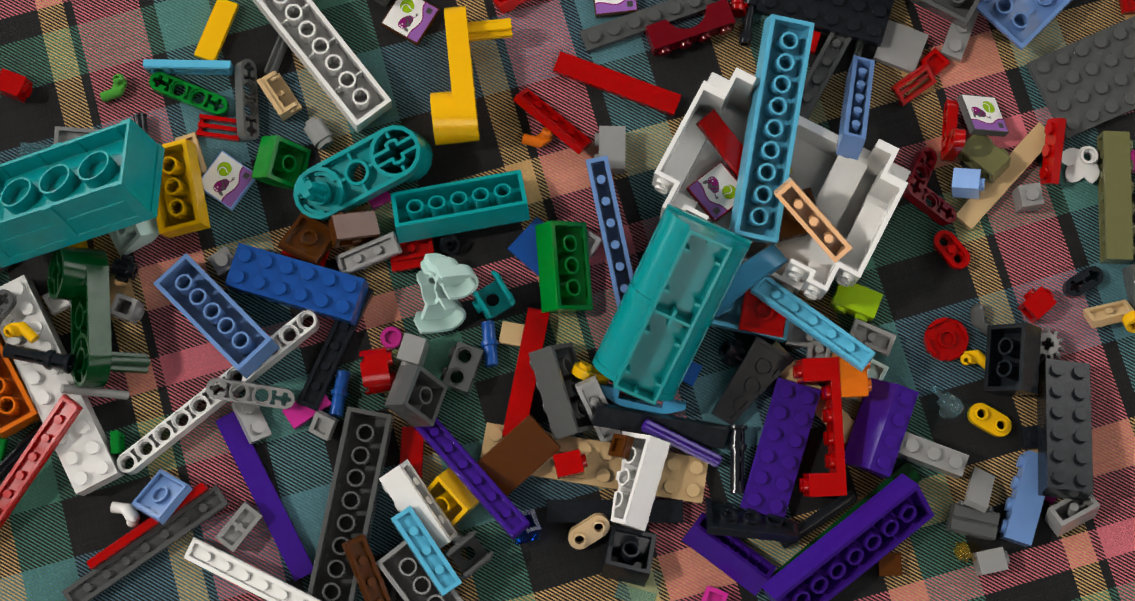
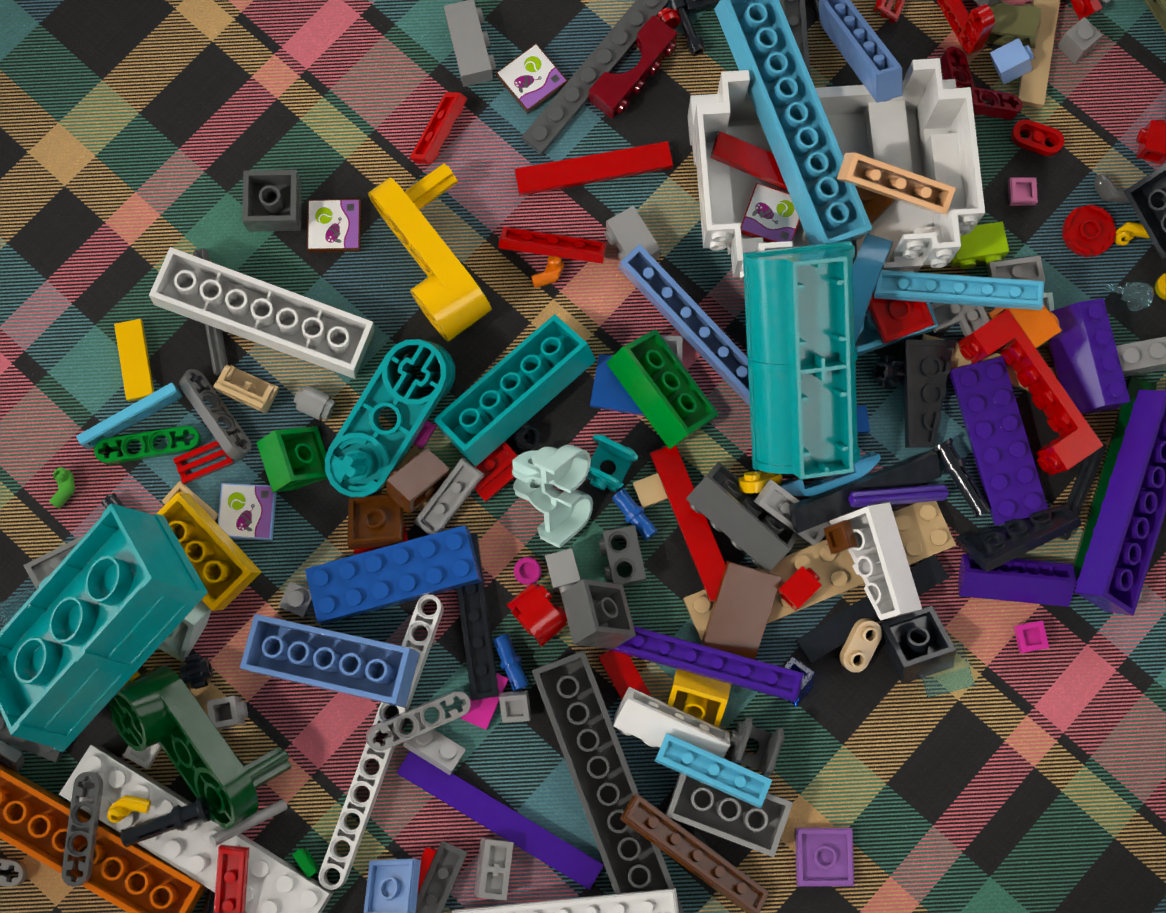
camera: 30 degrees left, 0 degrees up
none -> bright pink tile [1008,178,1038,206]

